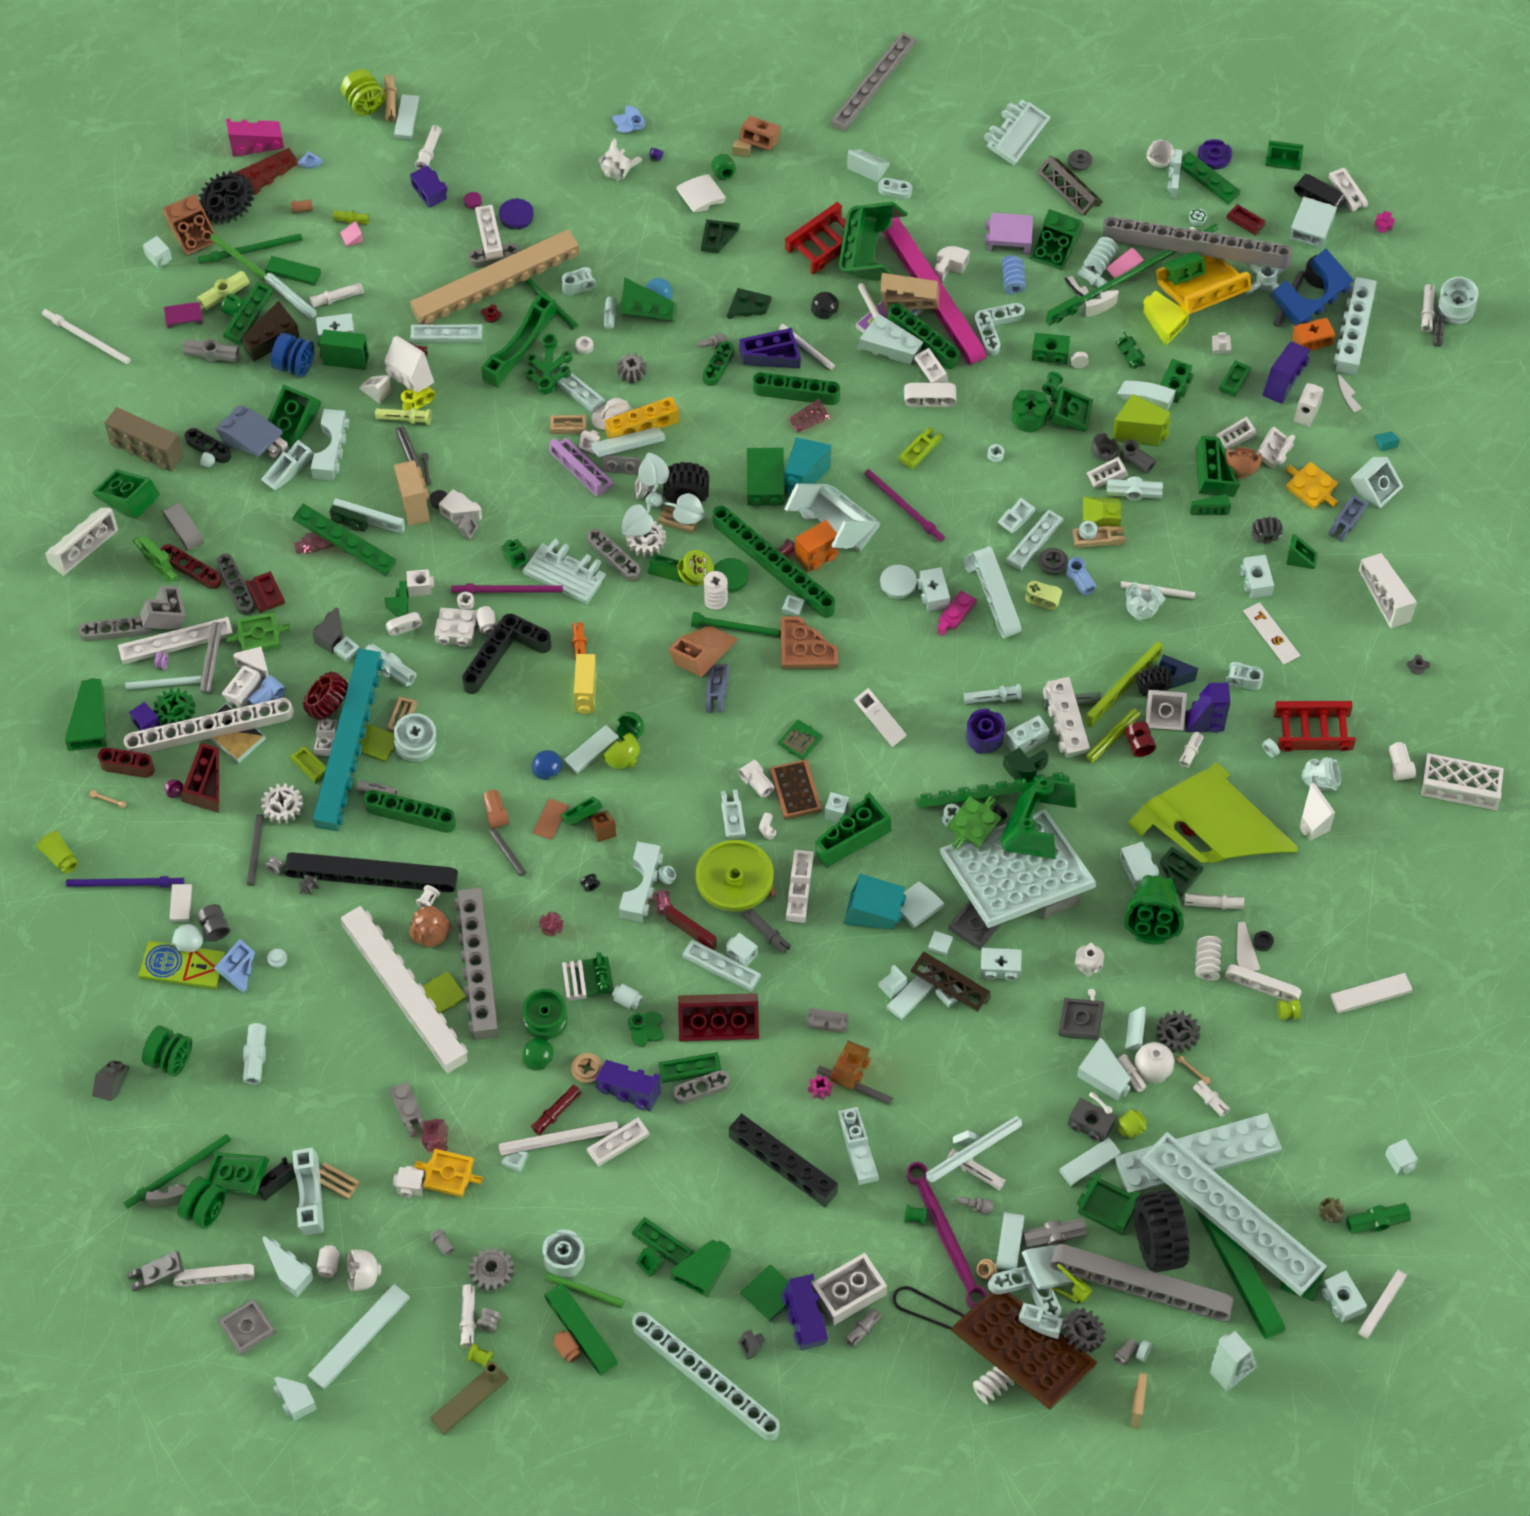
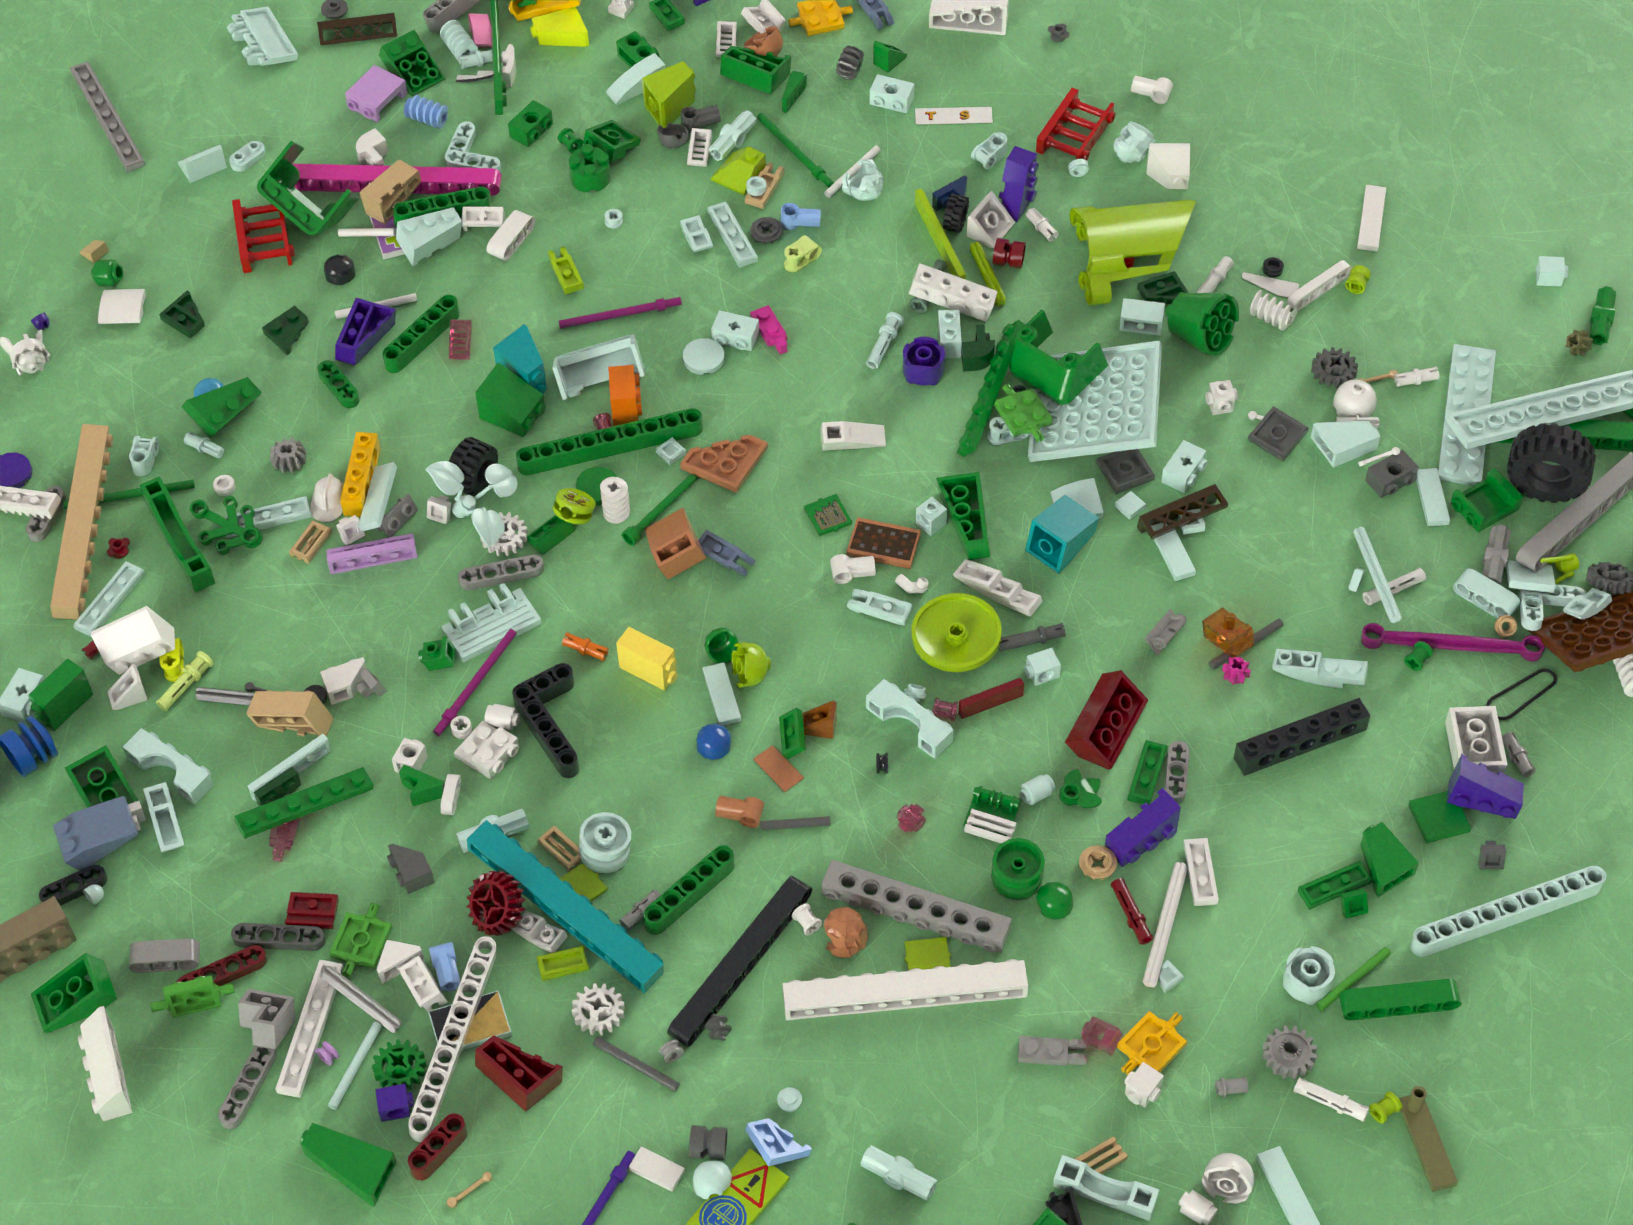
camera: 60 degrees left, 5 degrees down
magenta plate [164,779,183,798] -> none
light aqua plate [333,636,360,662] -> none
light grey wheel [476,1308,501,1333] -> none
nougat brick [553,1330,582,1363] -> none
tan tile [658,505,697,534] -> none
light aqua tile [682,939,761,992] -> none
light grey bar [697,333,727,348] -> none
nougat brick [739,116,781,151] -> none
light aqua panel [878,965,907,1000] -> none
light grey bar [956,1197,994,1215] -> none
light aqua beam [963,546,1022,638] -> none
white tile [1070,352,1089,369] -> none
green hinge [1116,331,1146,369] -> none
lime head [1117,1109,1148,1139] -> none
light aqua slope [1125,1007,1146,1051] -> none
white fence [1420,753,1504,811] -> none
none -> green bar [757,113,834,188]

